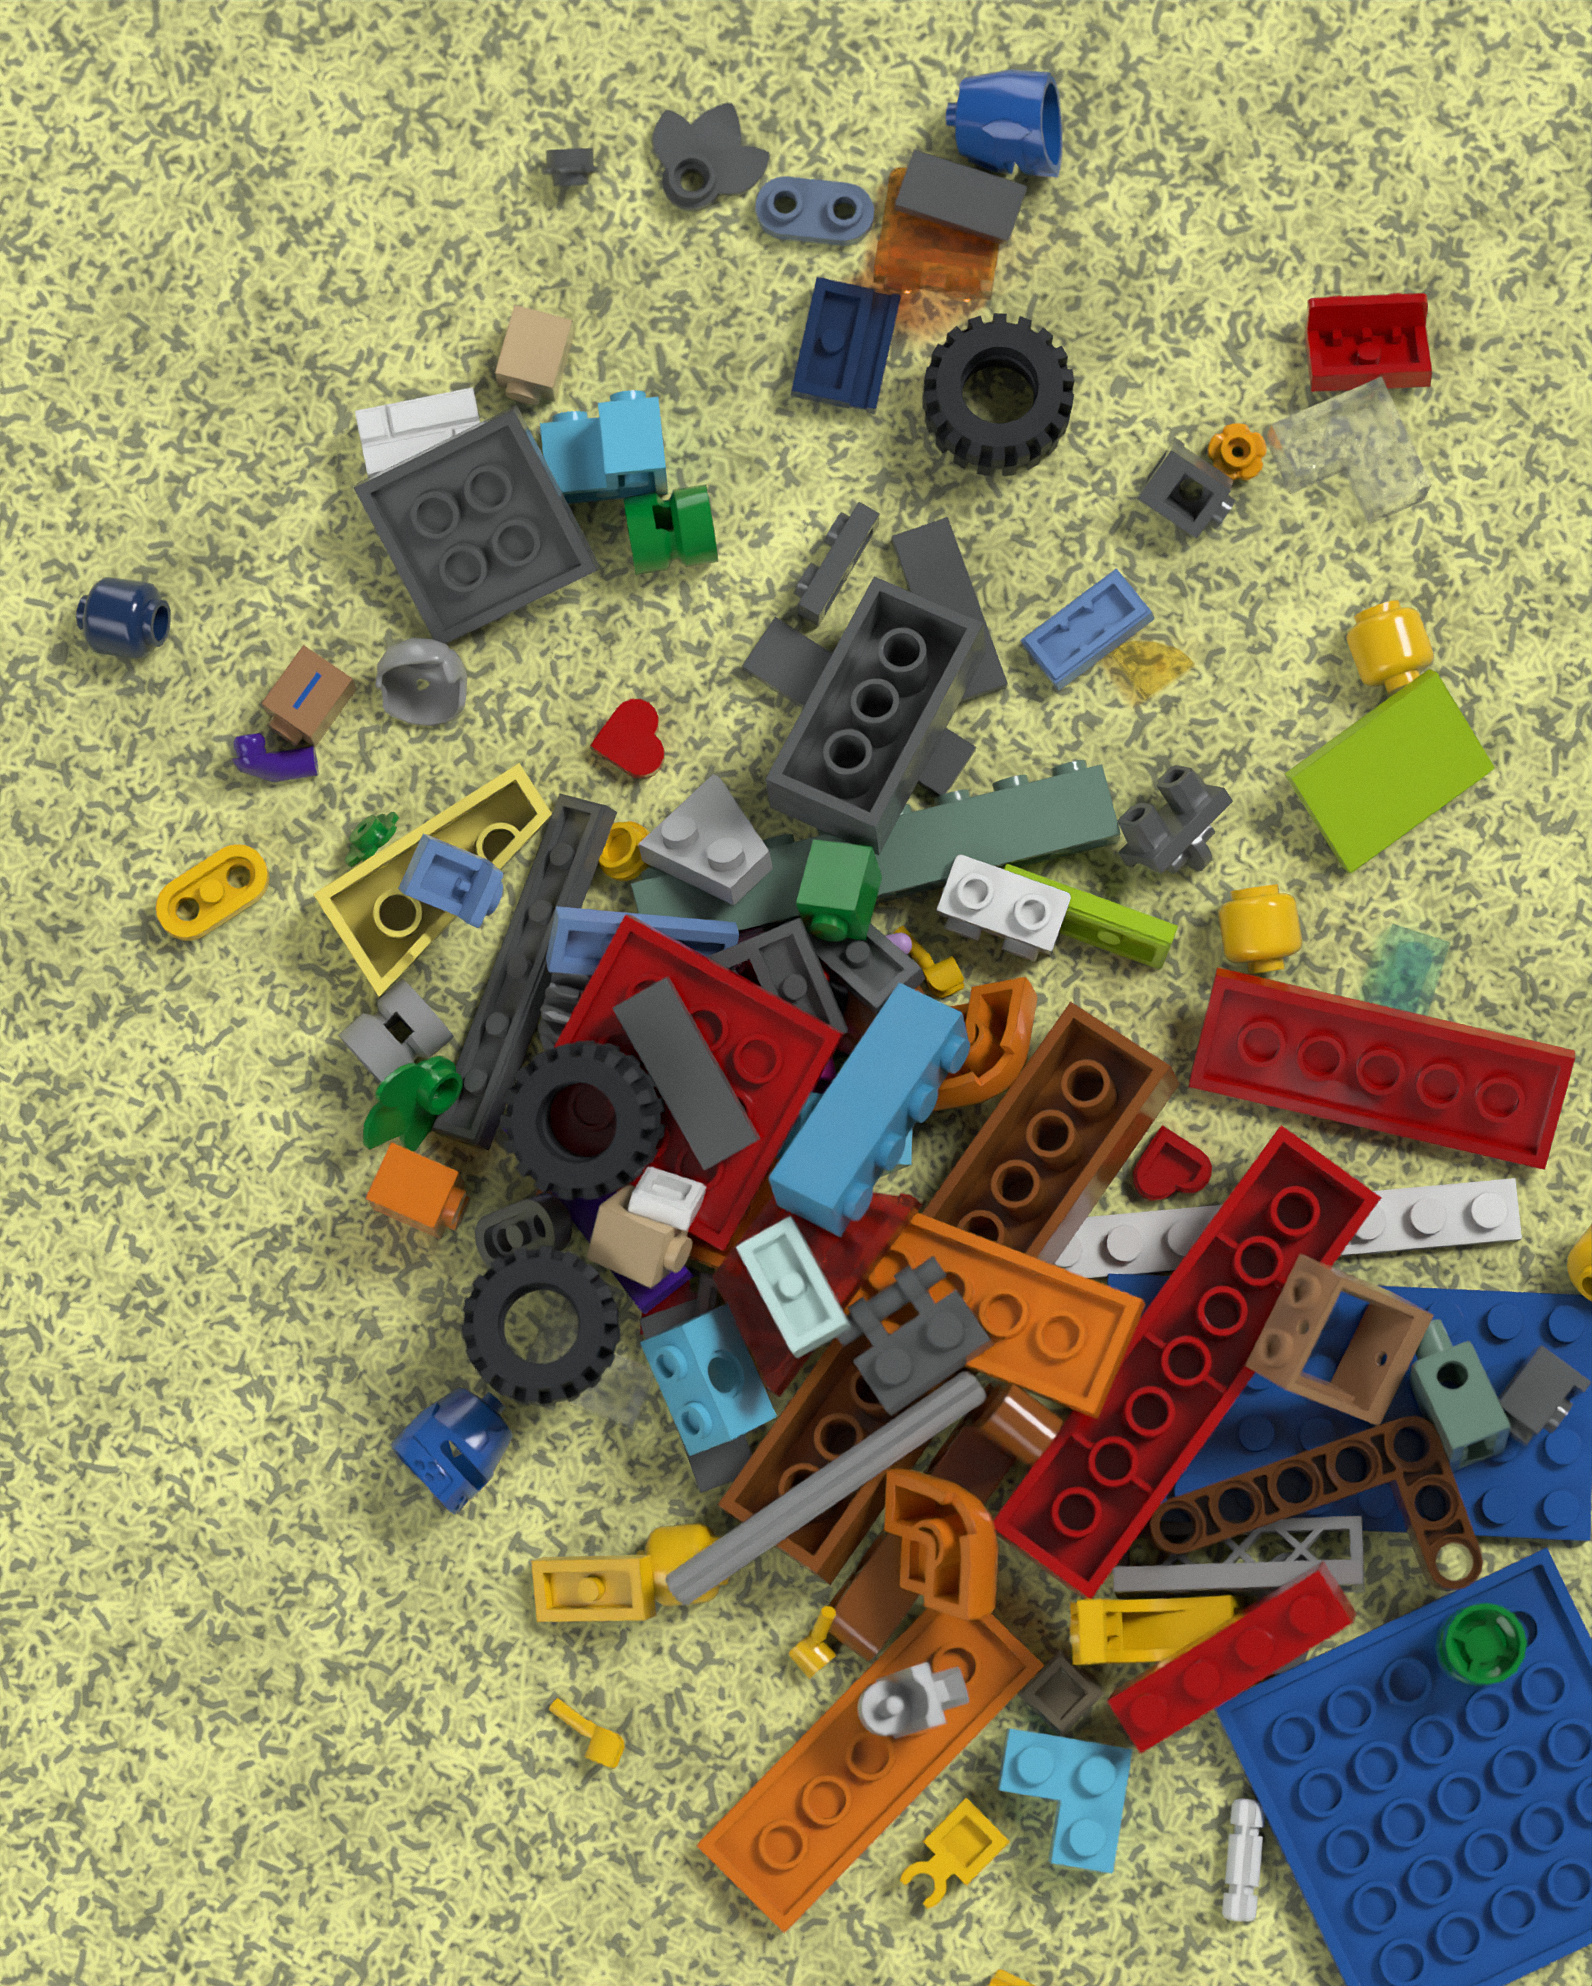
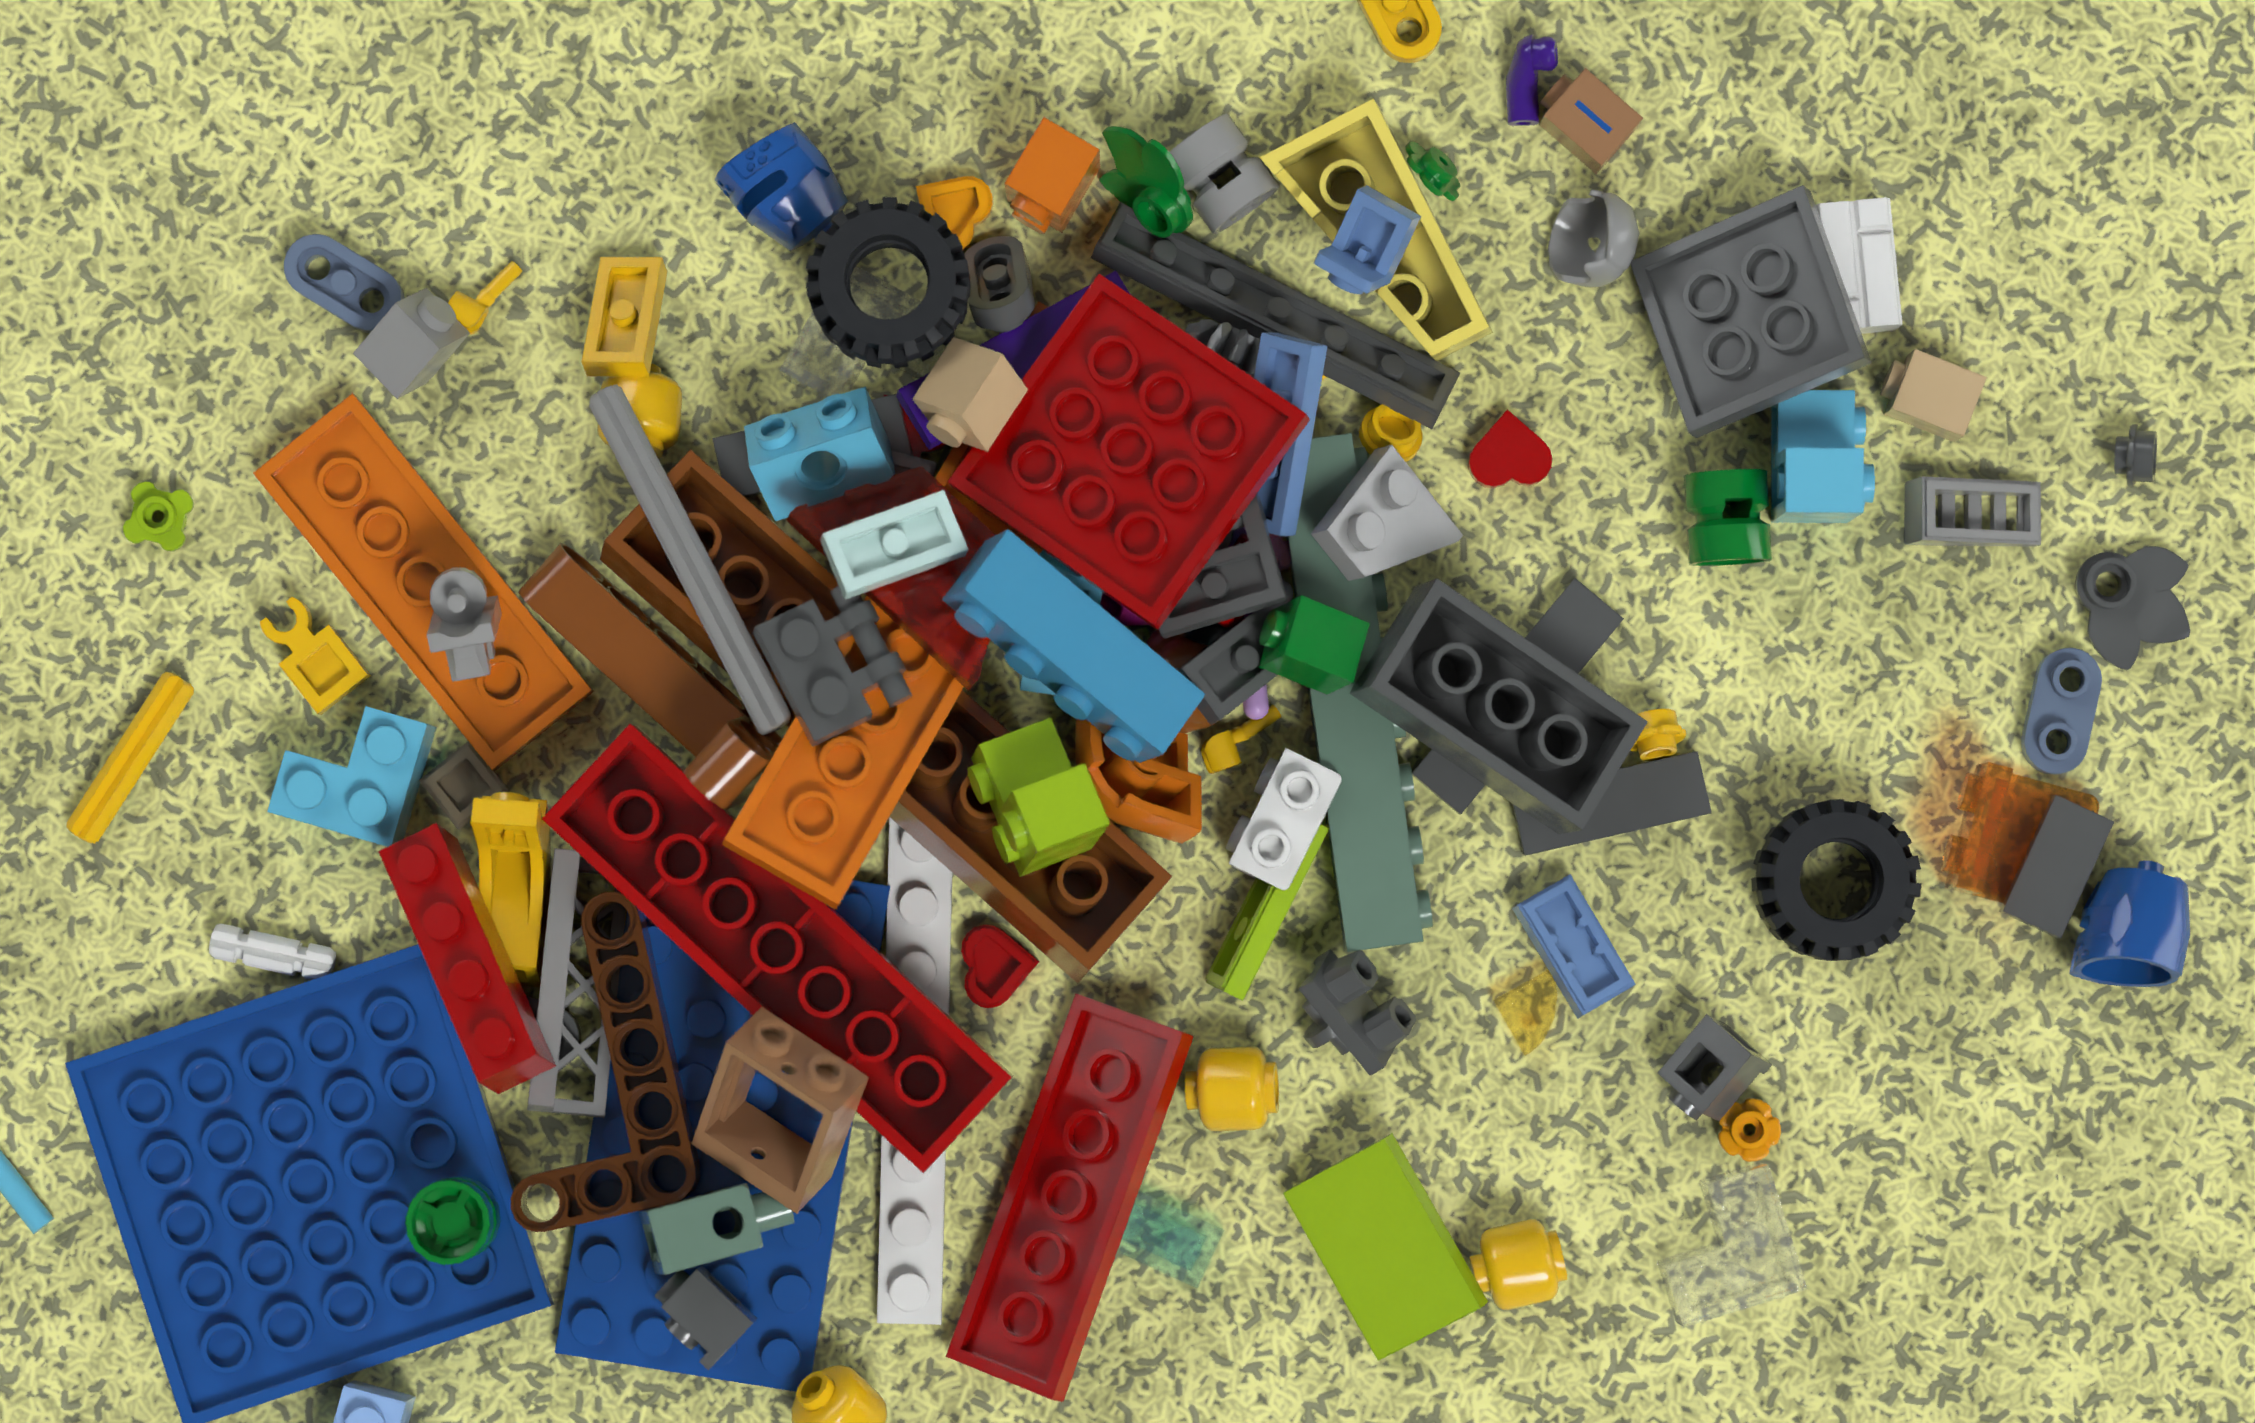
camera: 100 degrees right, 5 degrees up
black tyre [500,1041,666,1200] -> none
dark grey tile [613,977,760,1170] -> none
white tile [628,1167,706,1231] -> none
yellow hand [788,1606,837,1679] -> none
dark blue plate [791,277,901,415] -> none
dark grey plate [794,502,880,627] -> none
orange brick [884,1469,998,1621] -> none
red bracket [1305,293,1432,392] -> none
none -> sand blue plate [284,234,405,333]
none -> light grey brick [353,288,470,399]
none -> light orange tile [916,176,993,251]
none -> lime brick [968,717,1110,877]
none -> yellow plate [1630,709,1687,761]
none -> light grey slope [1904,476,2041,547]

